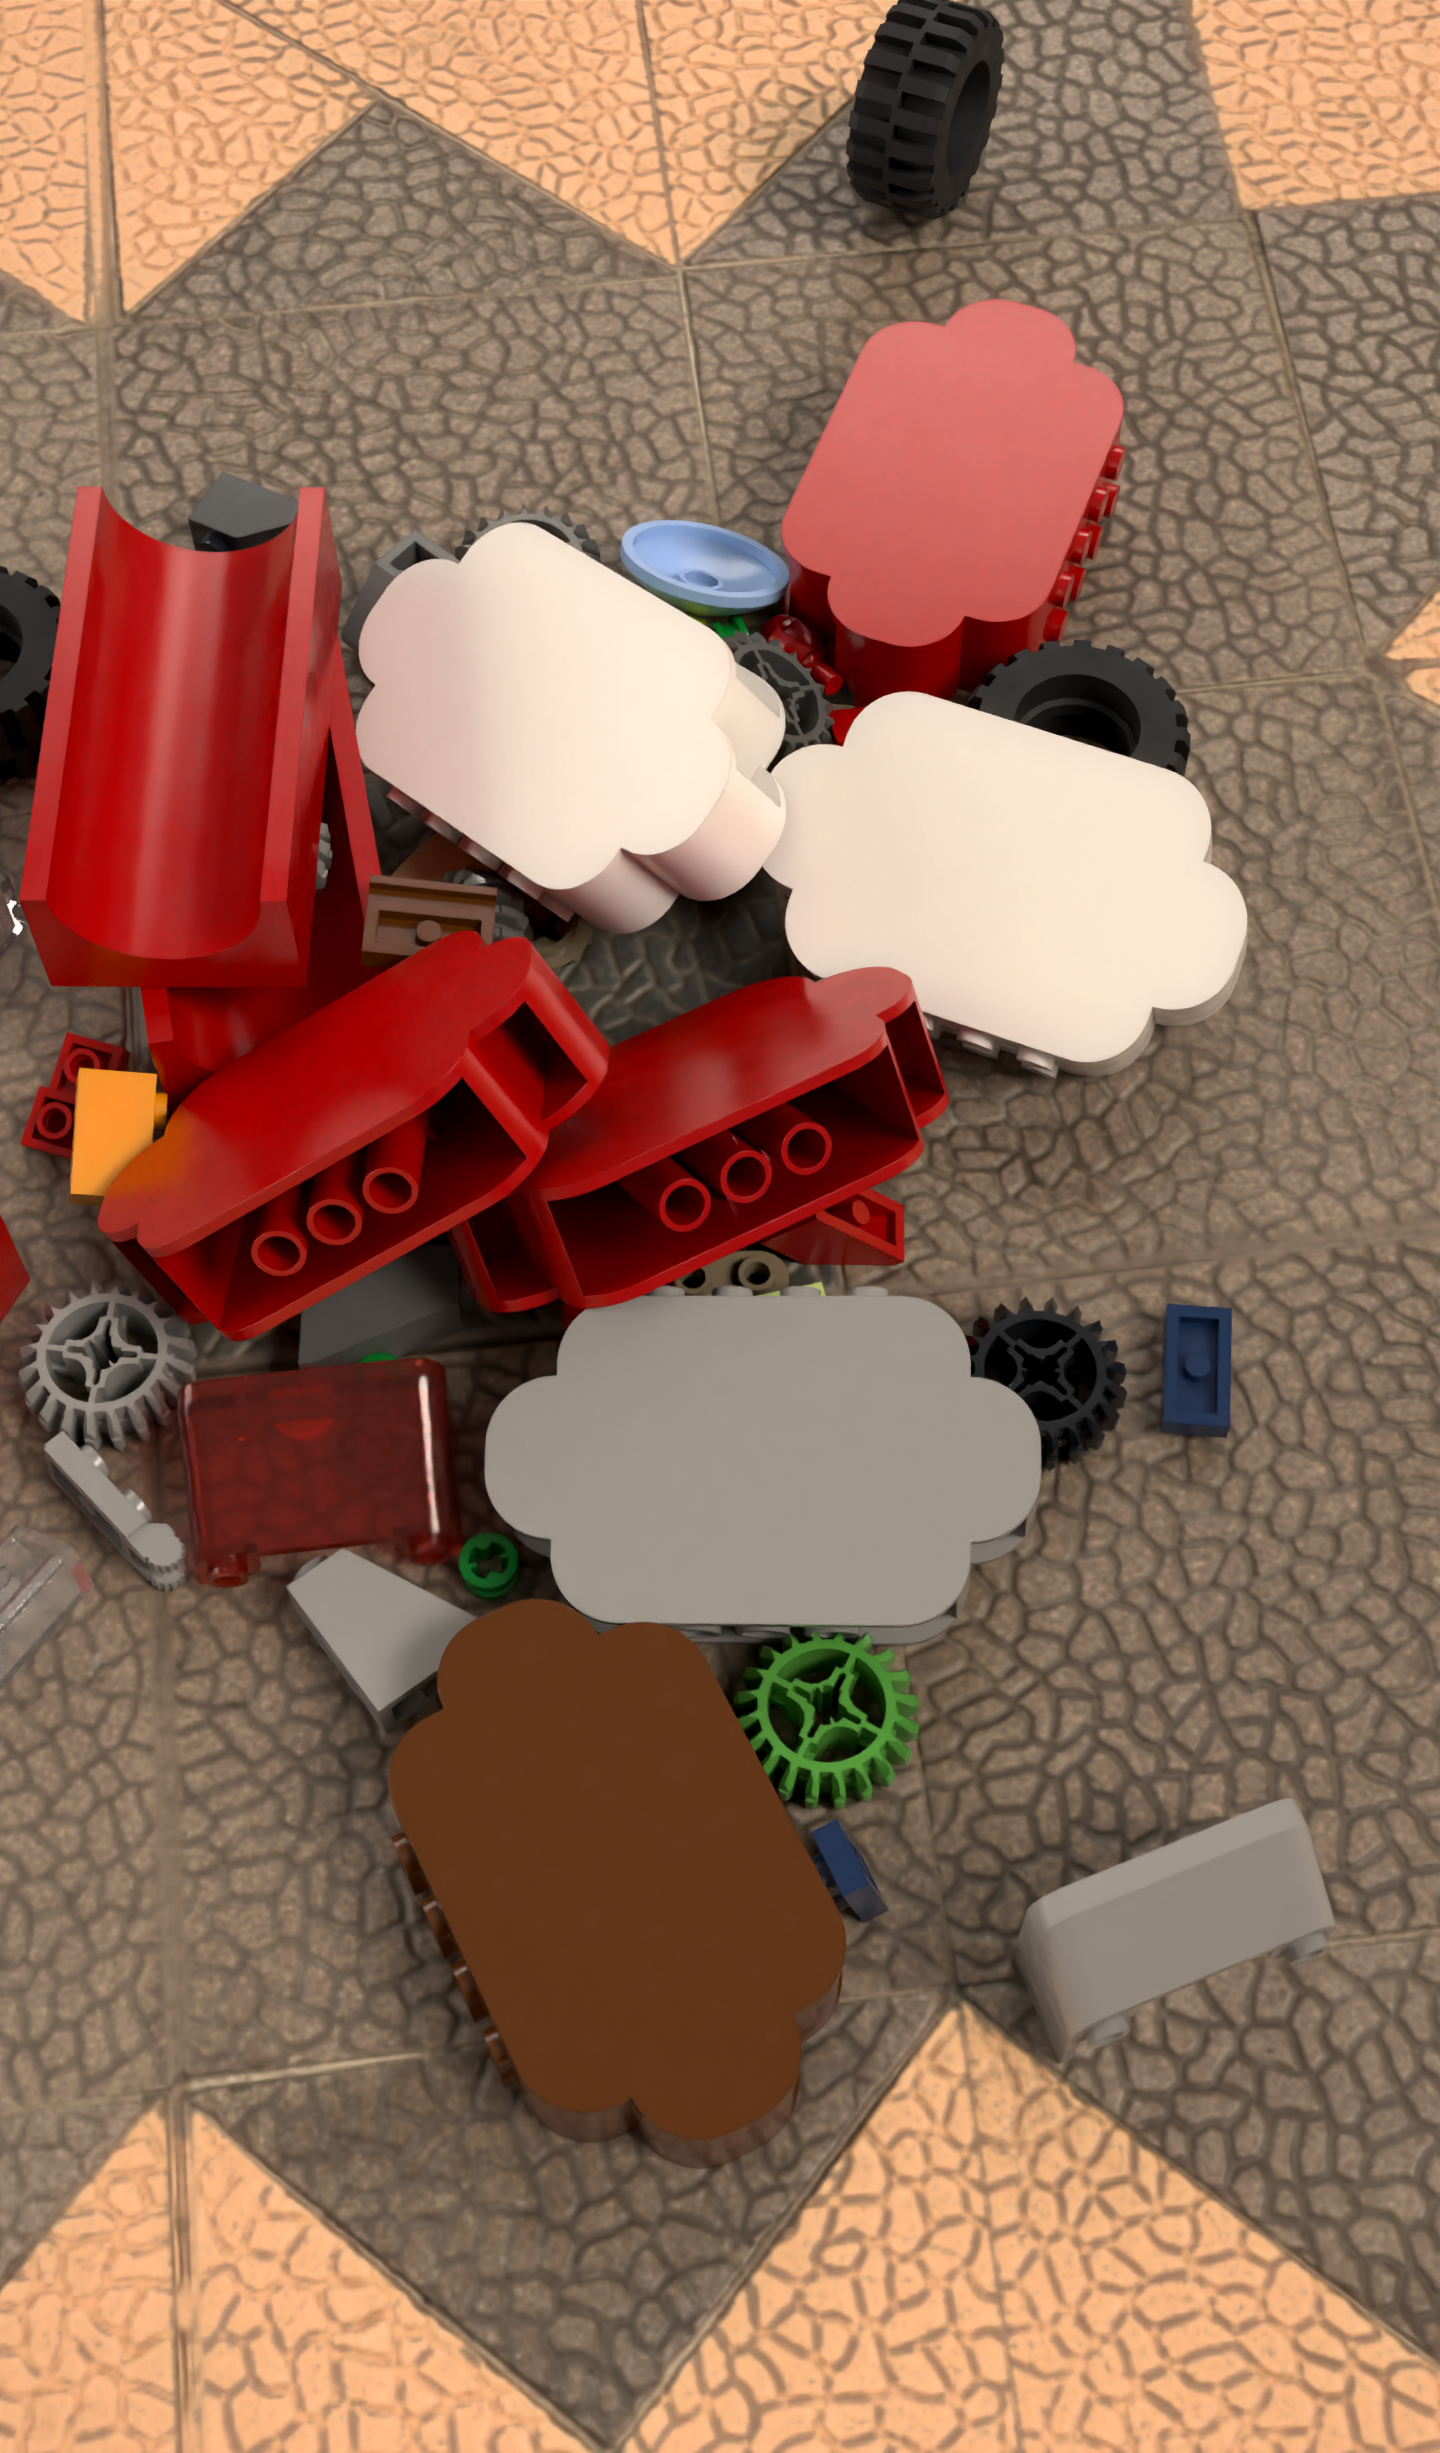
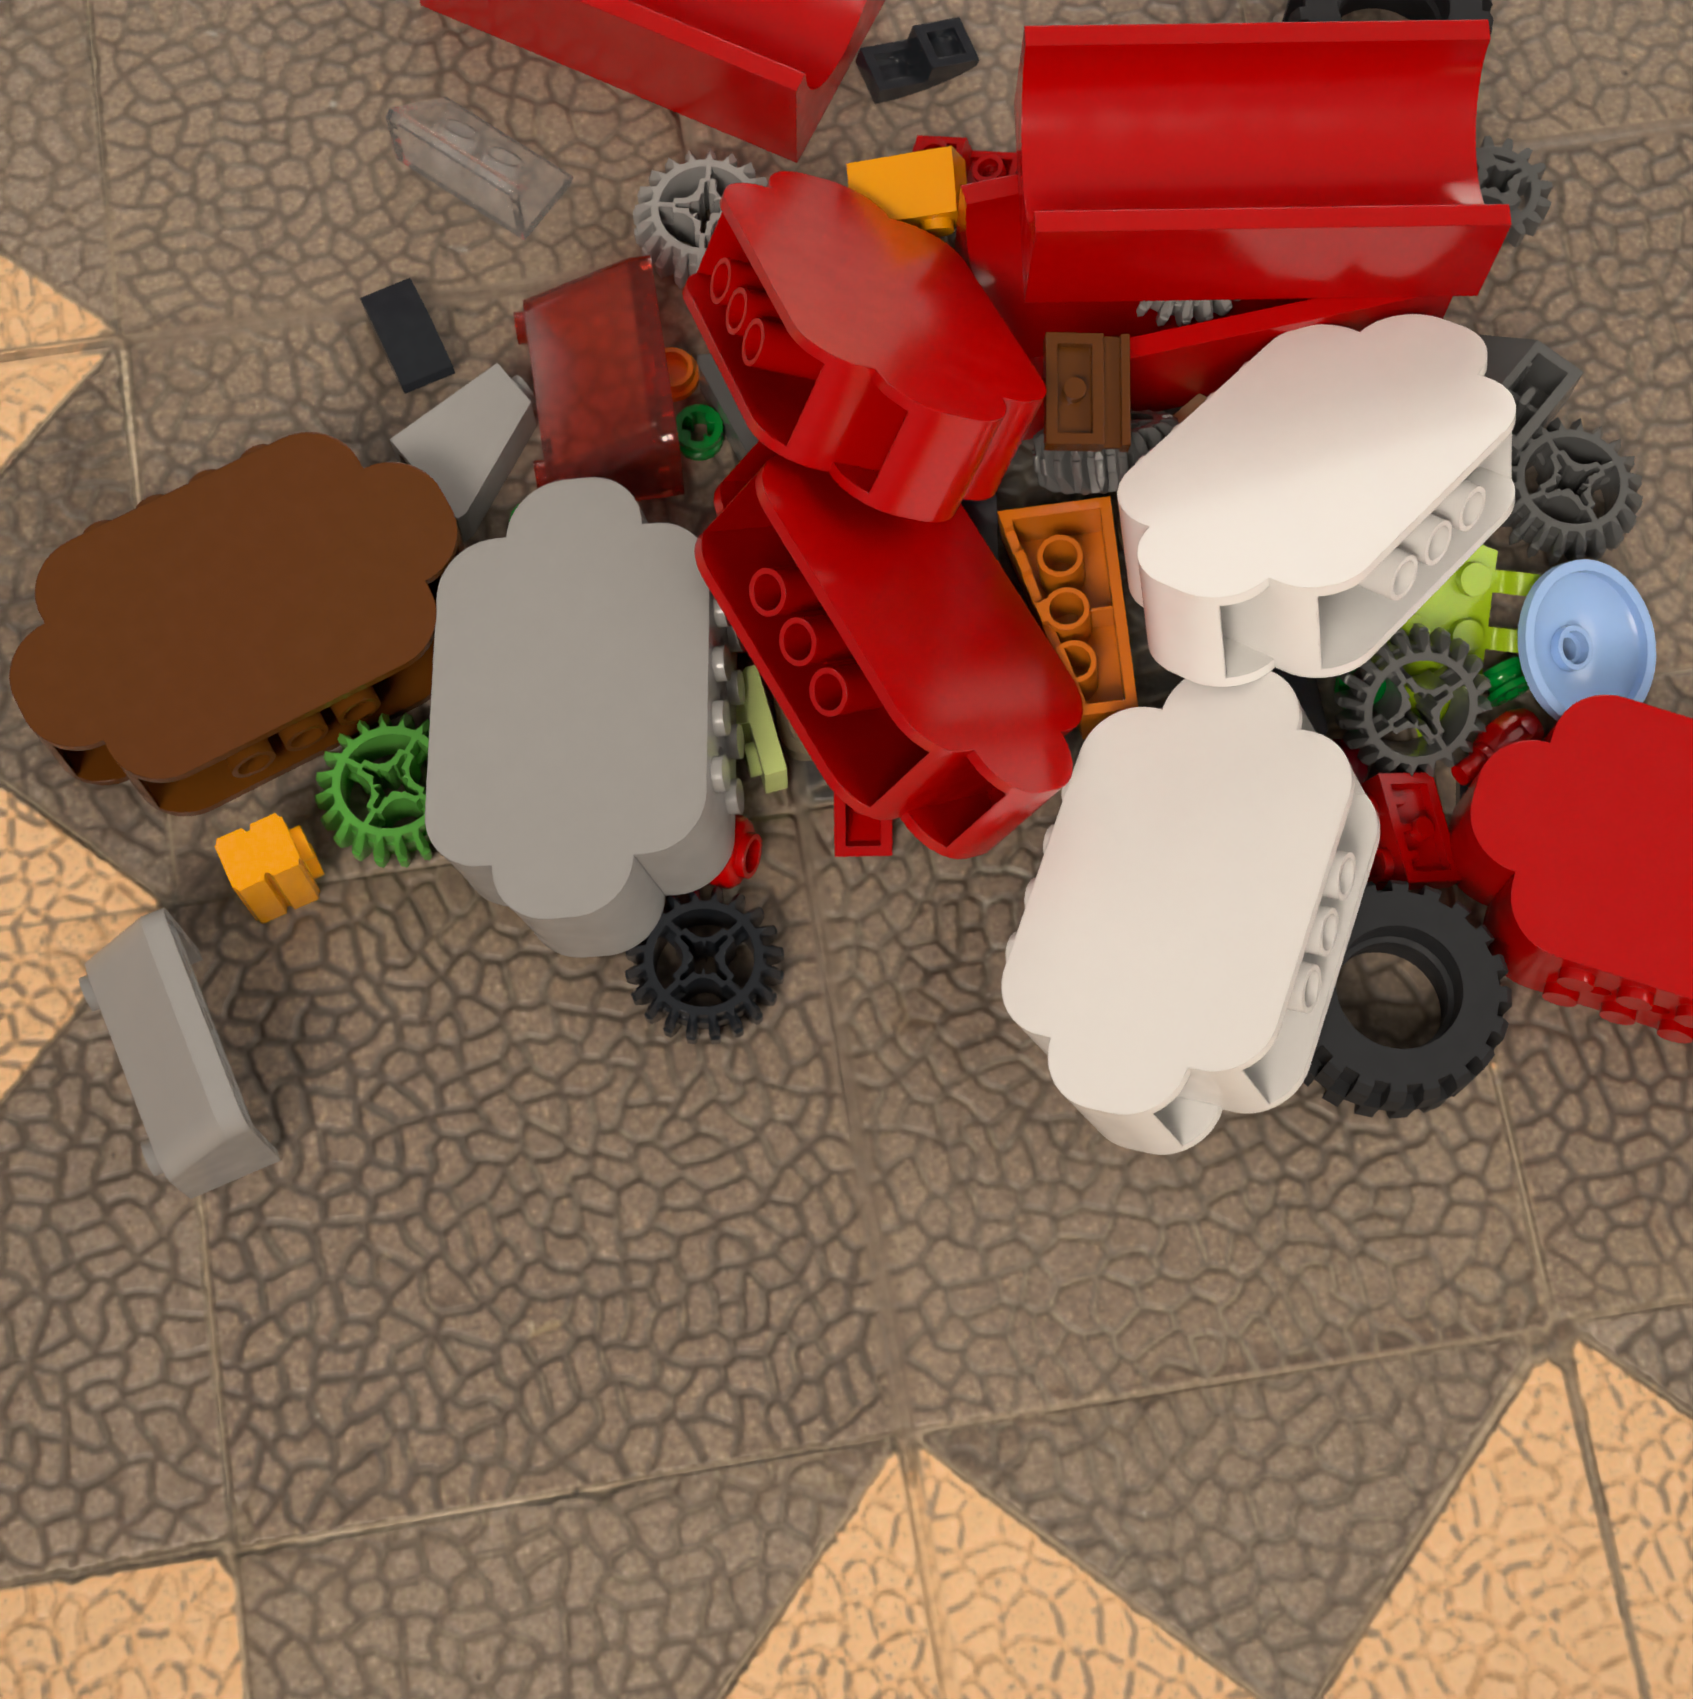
camera: 85 degrees right, 10 degrees up
light grey hinge [44,1431,188,1592] -> none
slope [188,471,299,552] -> none
dark blue plate [811,1819,889,1923] -> none
dark blue plate [1160,1304,1232,1438] -> none
none -> light orange brick [215,813,325,924]
none -> black slope [360,278,455,394]
none -> orange wedge [997,496,1138,739]

